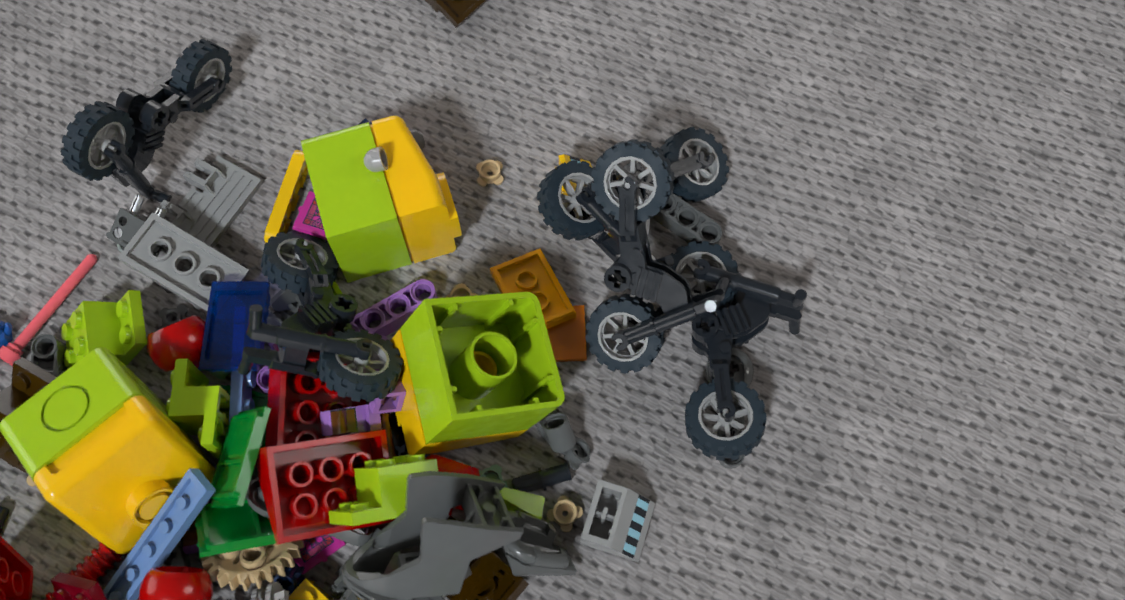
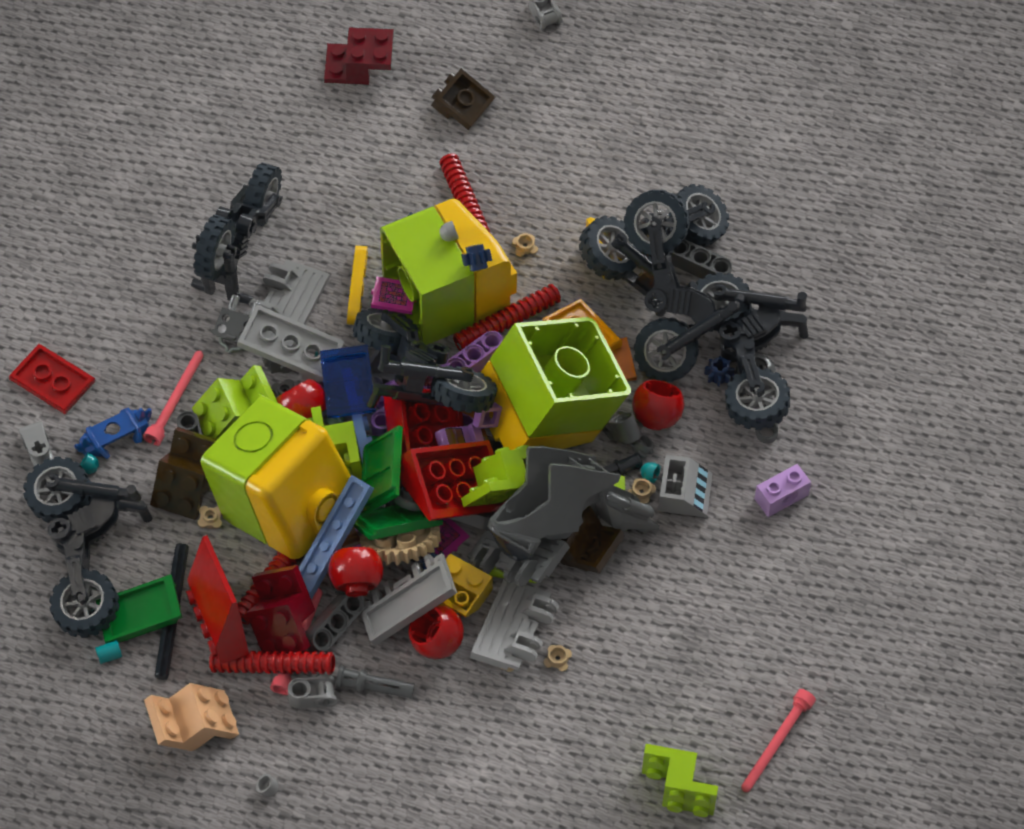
camera: 10 degrees left, 10 degrees down
none -> red piece [439,153,492,235]
none -> red piece [453,284,561,351]
none -> dark blue gear [461,244,492,271]
none -> red wheel [632,380,685,430]
none -> teal hinge [641,462,661,483]
none -> dark blue gear [704,356,735,387]
none -> lavender brick [754,464,811,517]

